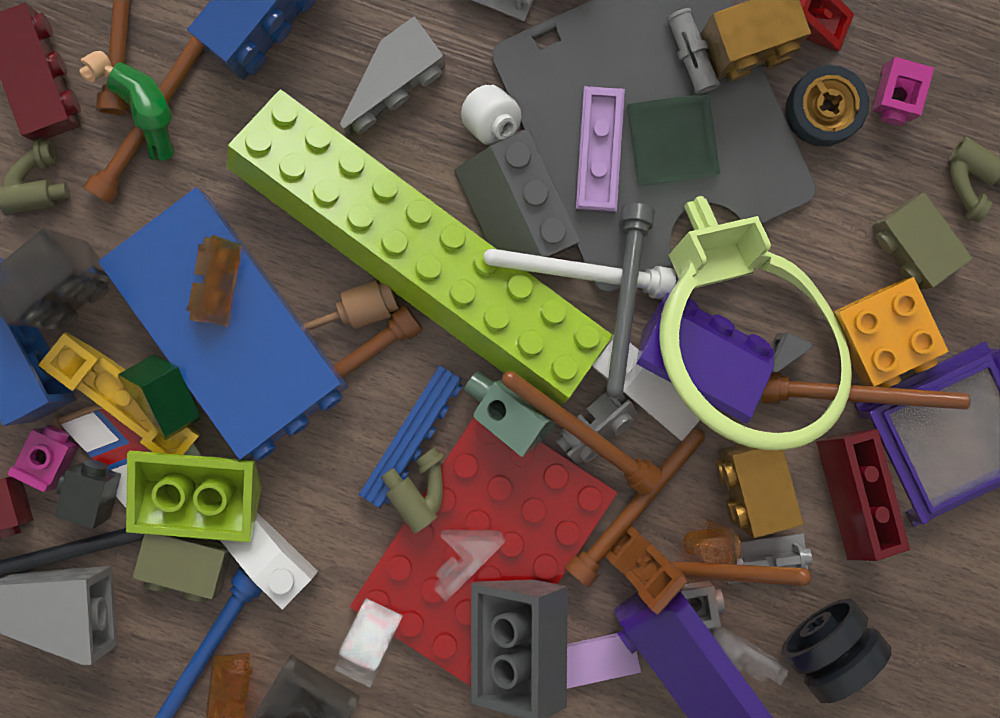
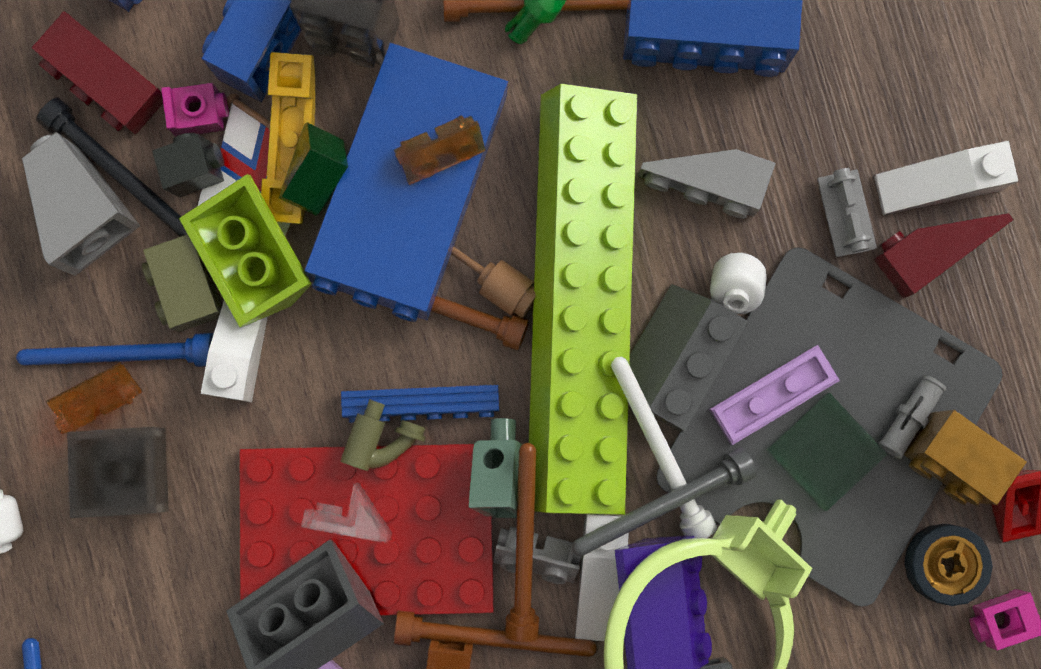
camera: 60 degrees right, 5 degrees down
clear slope [334,598,403,687] -> none

